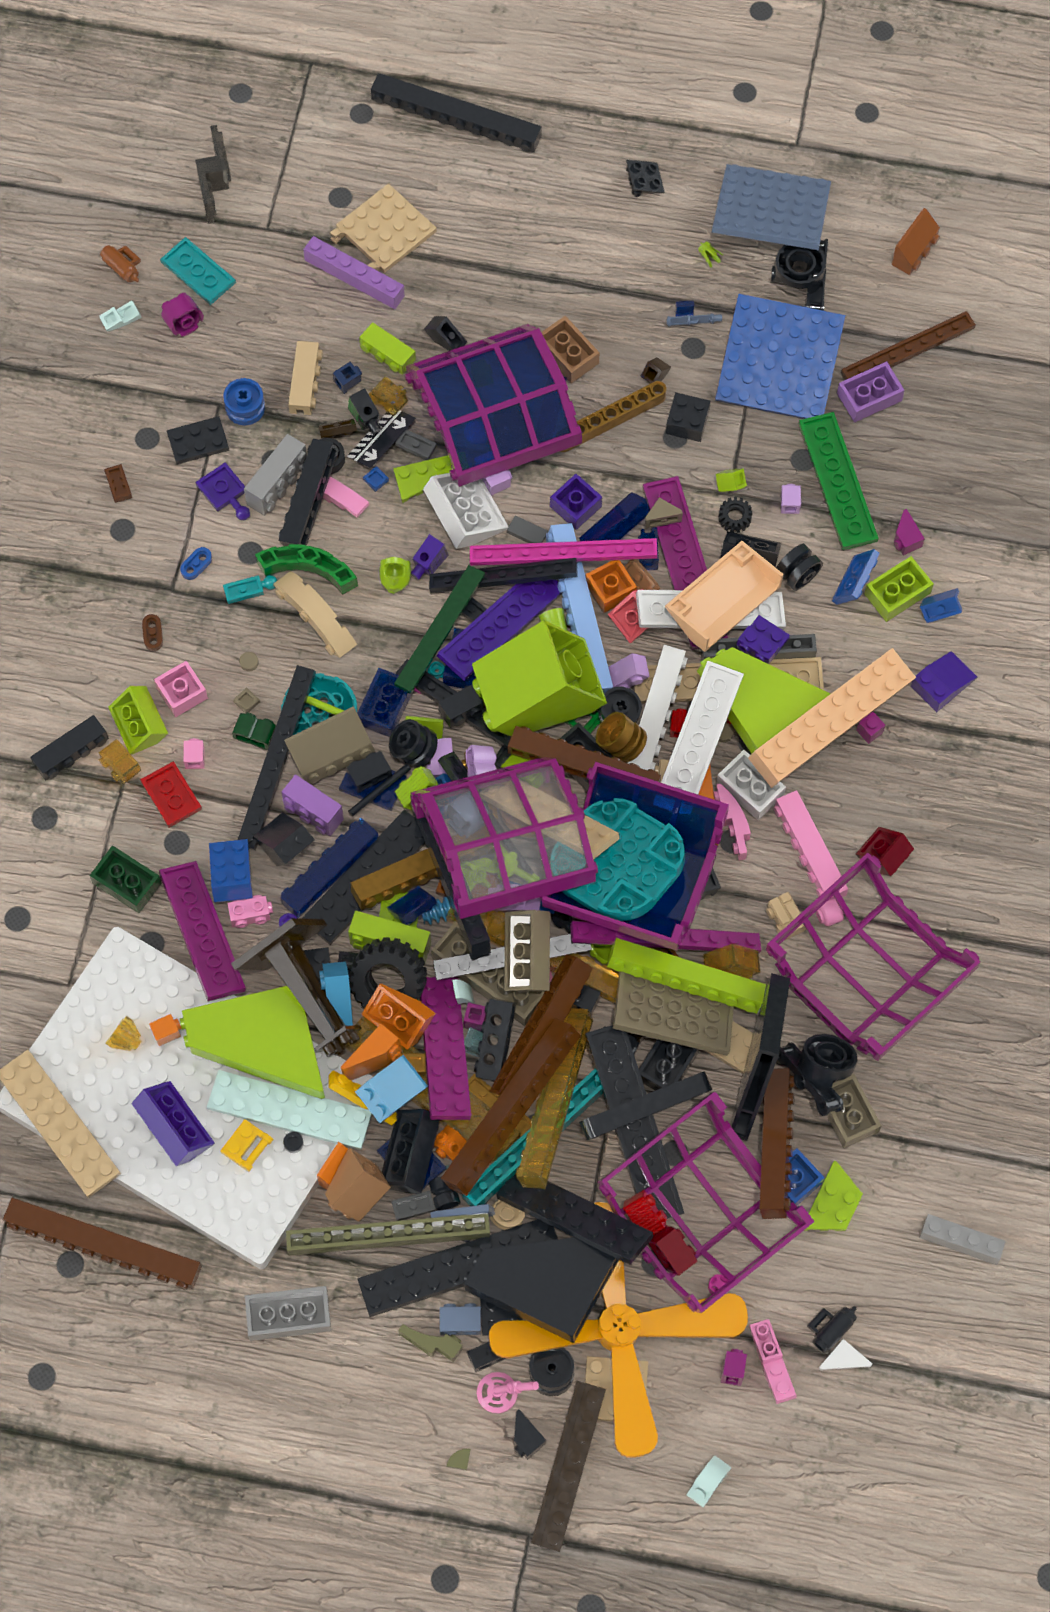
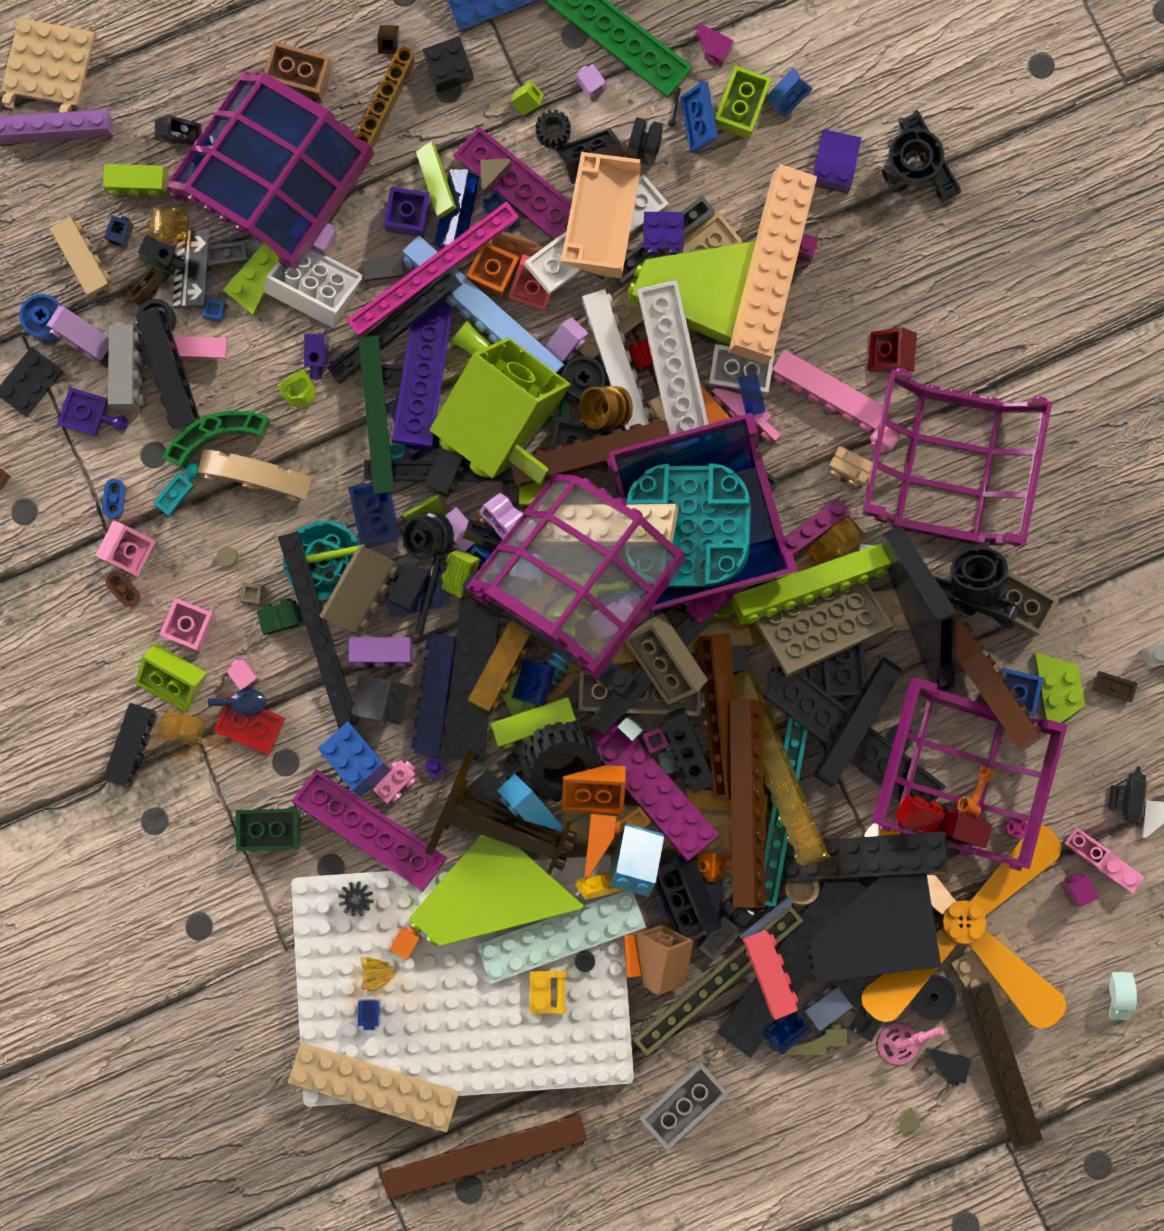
camera: 30 degrees left, 15 degrees up
dark purple slope [131,1081,215,1166] -> none
none -> lavender brick [46,306,109,361]
none -> bright pink slope [95,520,156,577]
none -> dark blue piece [208,689,266,715]
none -> black gear [339,881,374,916]
none -> clear blue brick [358,999,381,1030]
none -> lime tile [416,142,456,218]
none -> lime slope [509,445,549,484]
none -> black hinge [668,87,681,127]
none -> clear blue tile [737,373,766,415]
none -> coral brick [742,930,799,1020]
none -> clear blue hinge [761,1011,812,1055]
none -> black piece [882,110,961,202]
none -> orange brick [957,765,995,816]
none -> dark brown plate [1091,671,1138,703]

